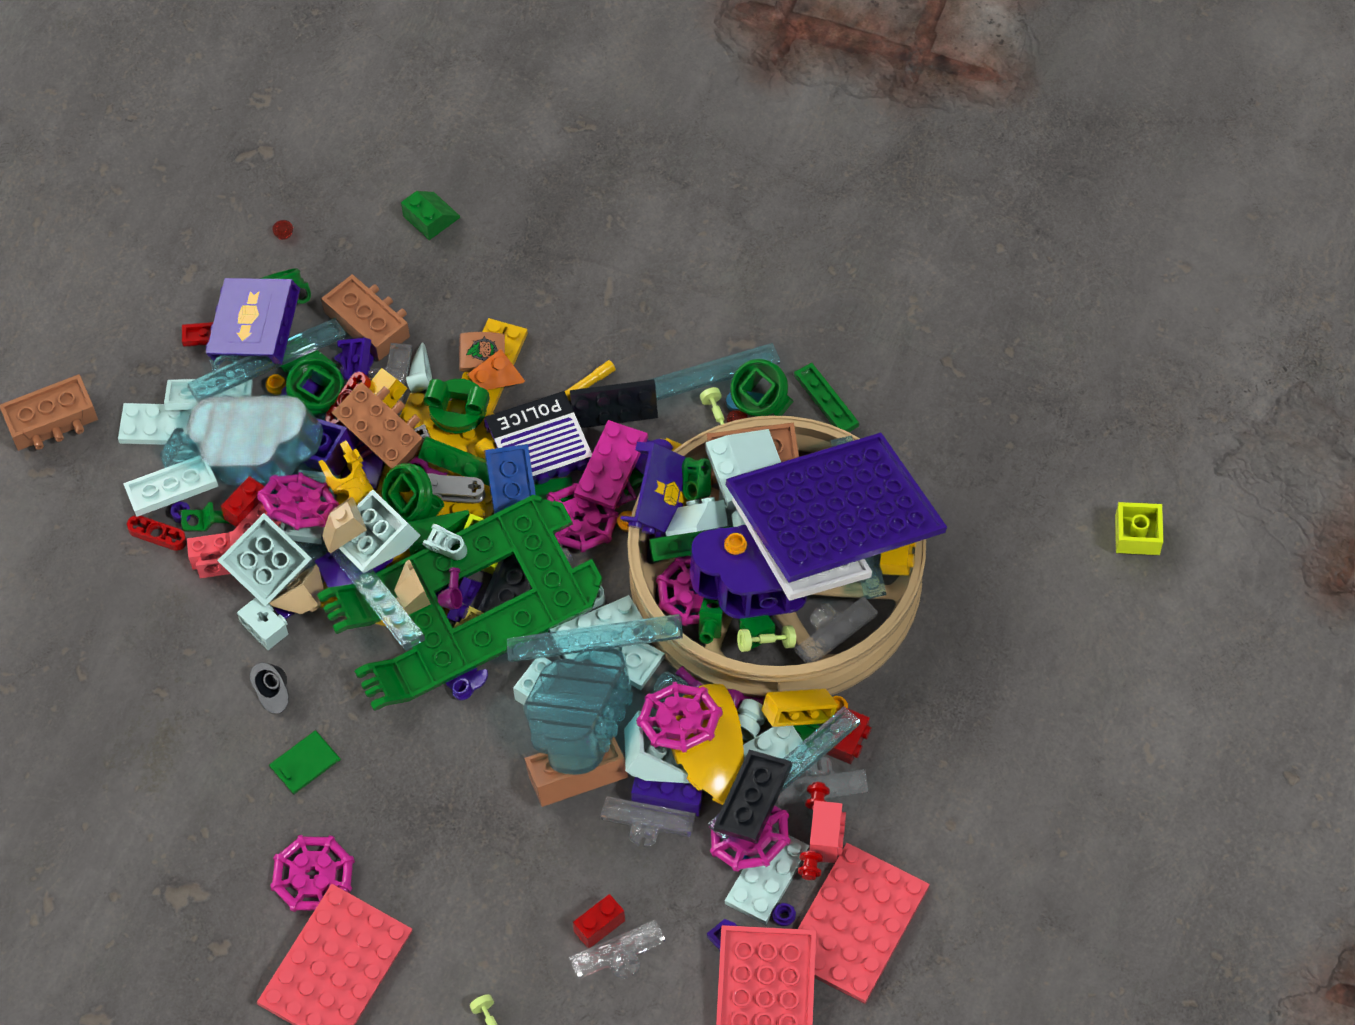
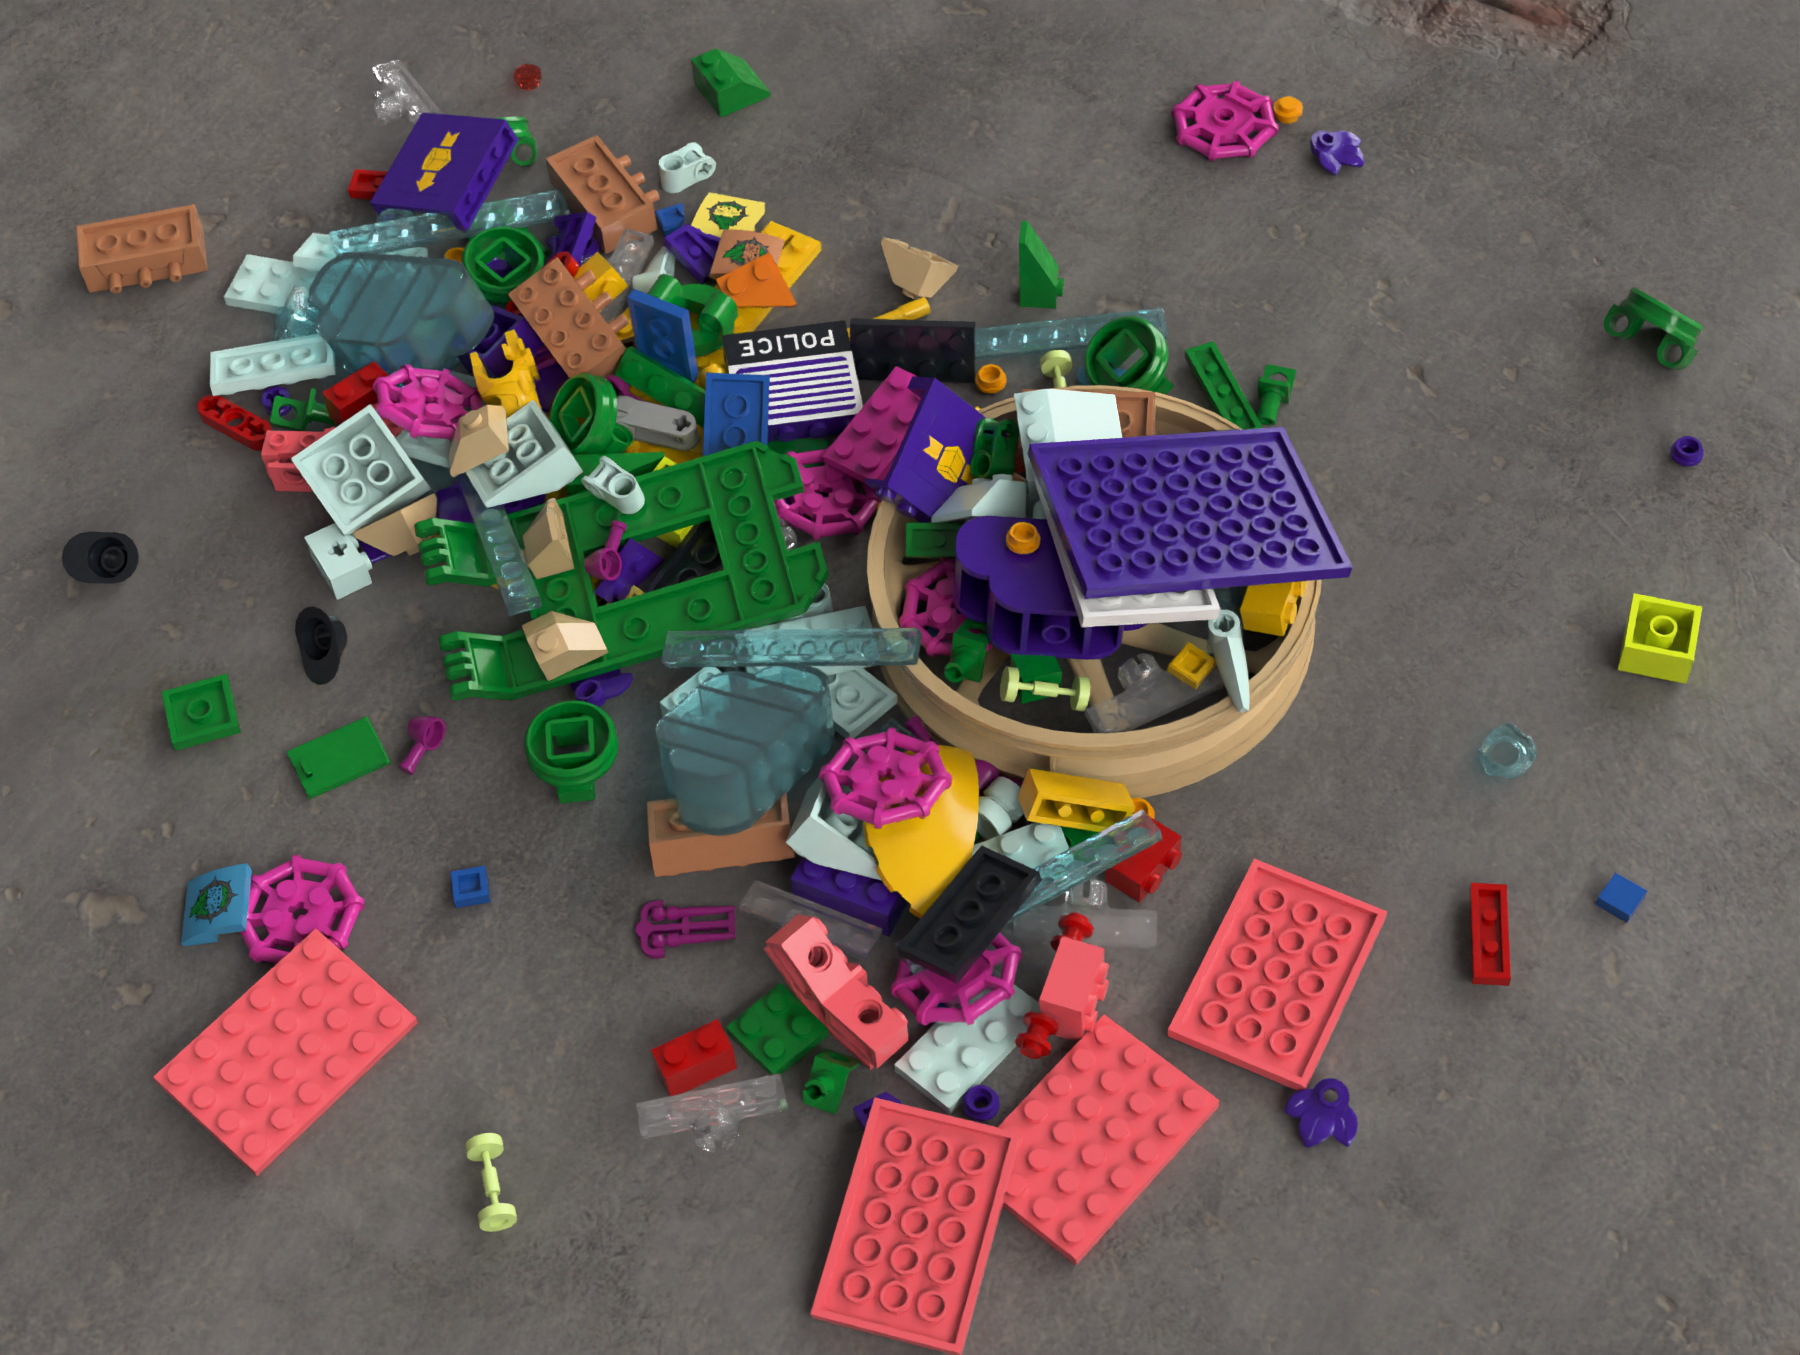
camera: 15 degrees right, 5 degrees down
none -> black piece [62,532,139,584]
none -> green plate [161,673,241,751]
none -> dark azure slope [181,863,252,946]
none -> clear plate [373,59,443,126]
none -> magenta bar [398,716,446,775]
none -> blue tile [450,865,491,908]
none -> tan slope [522,611,609,681]
none -> green piece [524,700,619,804]
none -> blue tile [627,289,698,383]
none -> magenta piece [635,900,736,959]
none -> blue tile [655,203,685,237]
none -> light aqua piece [659,142,716,193]
none -> dark purple wing [663,224,720,284]
none -> light yellow slope [691,193,765,238]
none -> green plate [726,983,829,1081]
none -> coral brick [764,914,909,1070]
none -> green bracket [803,1049,861,1114]
none -> tan slope [881,237,958,300]
none -> light orange plate [975,364,1006,394]
none -> green slope [1019,221,1064,309]
none -> yellow tile [1167,641,1216,690]
none -> coral plate [1167,859,1387,1091]
none -> dark pink plate [1171,80,1279,162]
none -> light aqua piece [1208,610,1250,713]
none -> green bracket [1257,364,1296,426]
none -> light orange plate [1273,97,1303,124]
none -> dark purple plate [1284,1078,1358,1148]
none -> dark purple plate [1310,131,1364,175]
none -> red plate [1469,883,1511,986]
none -> clear light blue piece [1478,722,1537,778]
none -> blue tile [1596,873,1647,923]
none -> green piece [1604,287,1704,370]
none -> dark purple plate [1670,436,1704,467]

